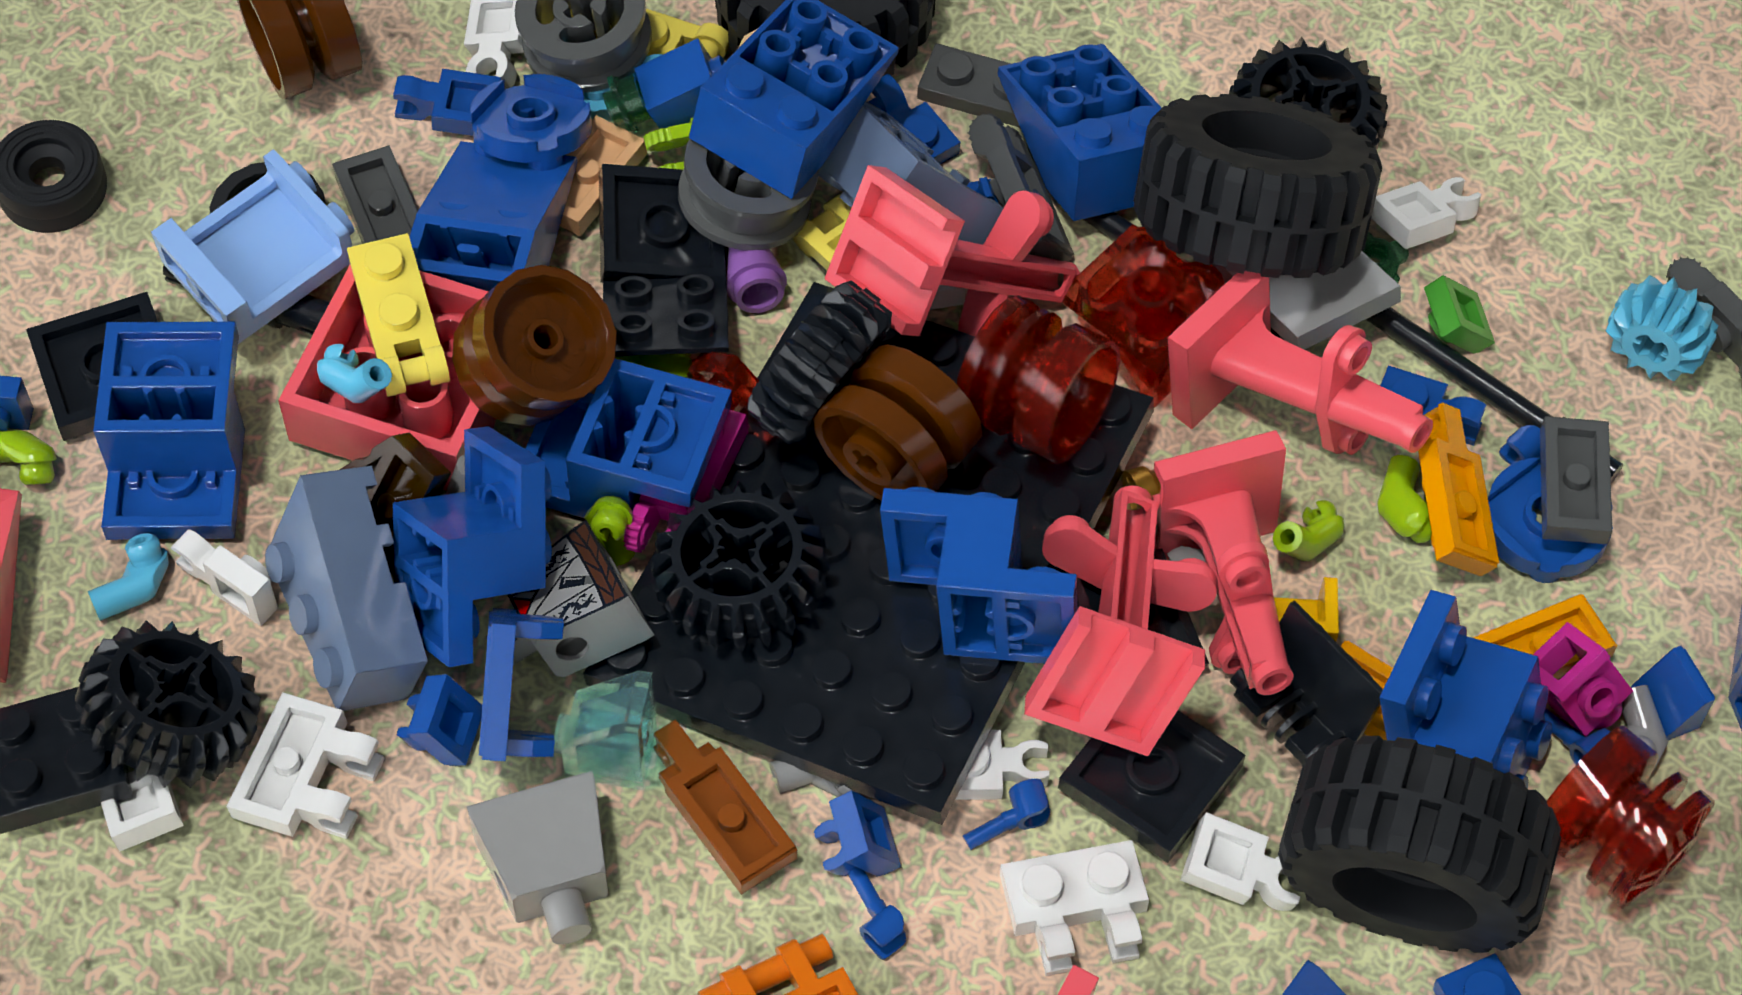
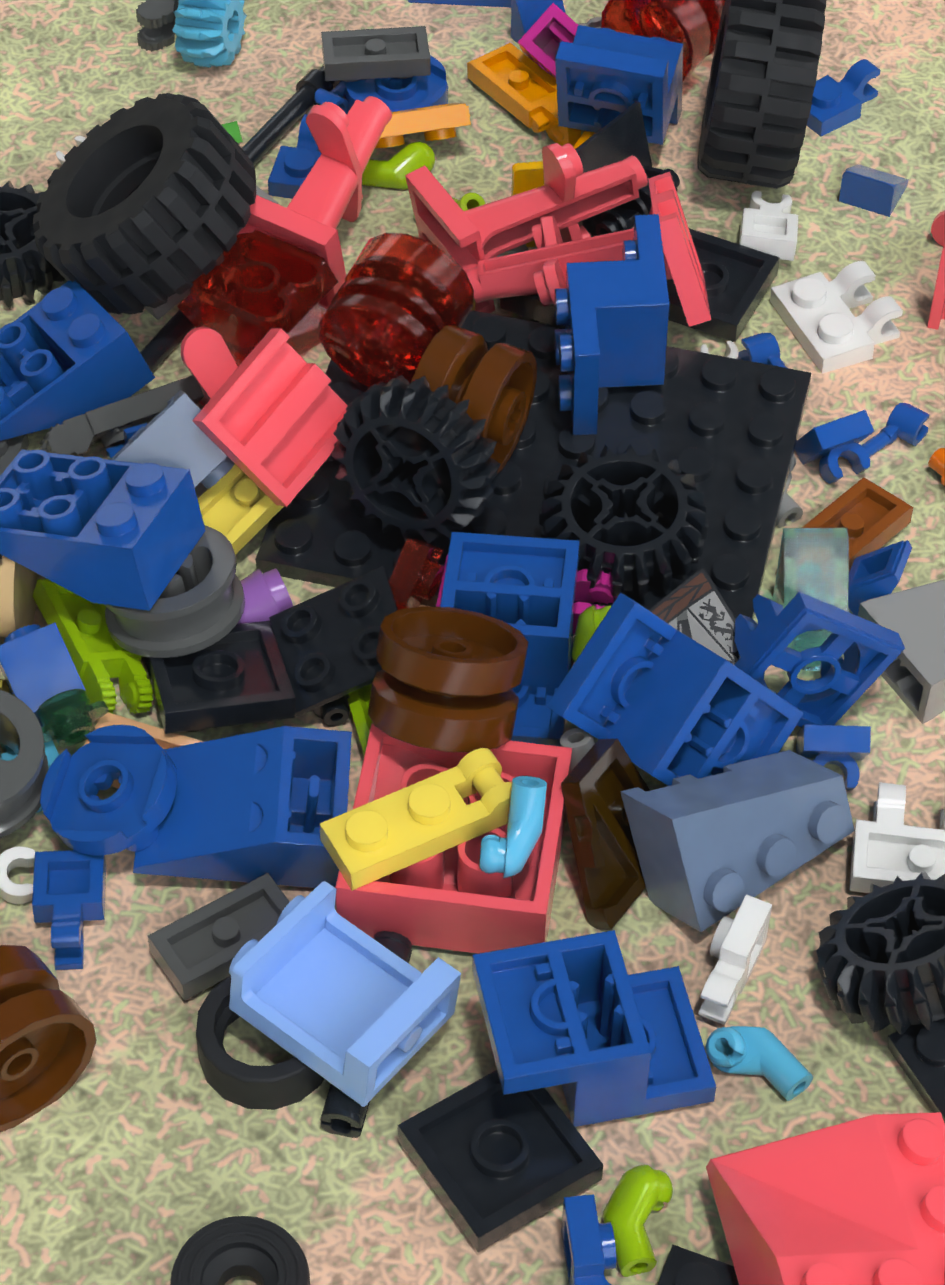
camera: 100 degrees left, 10 degrees down
none -> blue slope [840,540,913,616]

